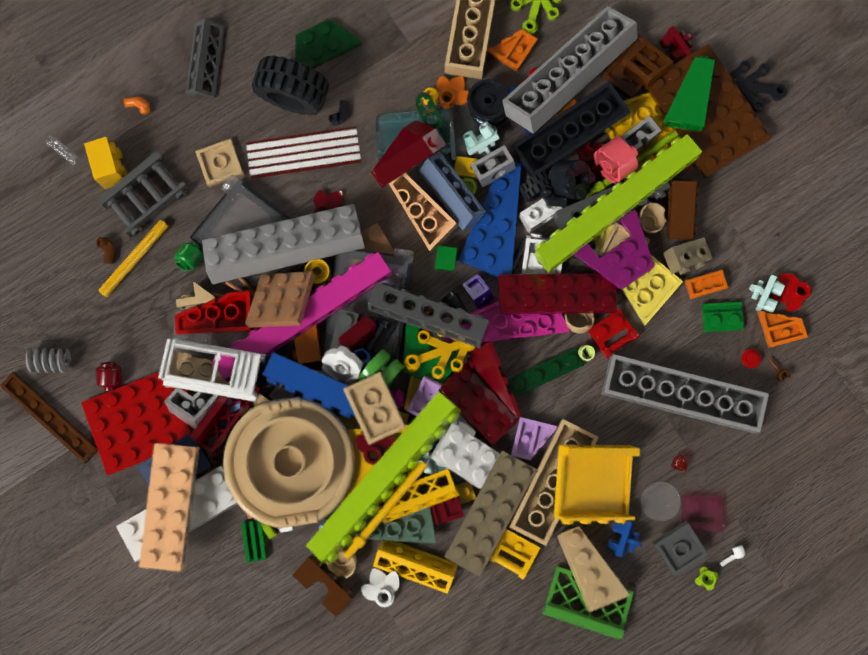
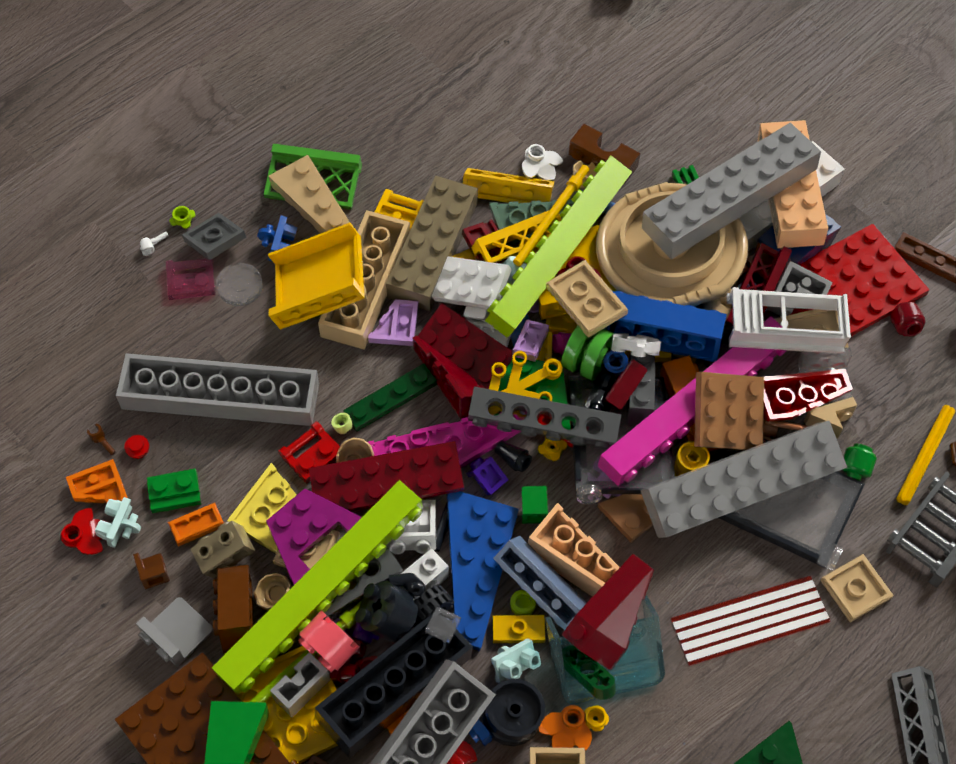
camera: 165 degrees right, 20 degrees down
black tyre [252,55,330,115] -> none
dark red plate [313,190,343,213] -> none
black arm [328,100,349,126] -> none
light grey brick [471,145,516,187] -> none
clear red hinge [671,455,688,471] -> none
none -> reddish brown panel [133,553,170,590]
none -> light grey bracket [136,597,213,667]
none -> clear tile [426,607,461,643]
none -> light grey brick [642,122,821,259]

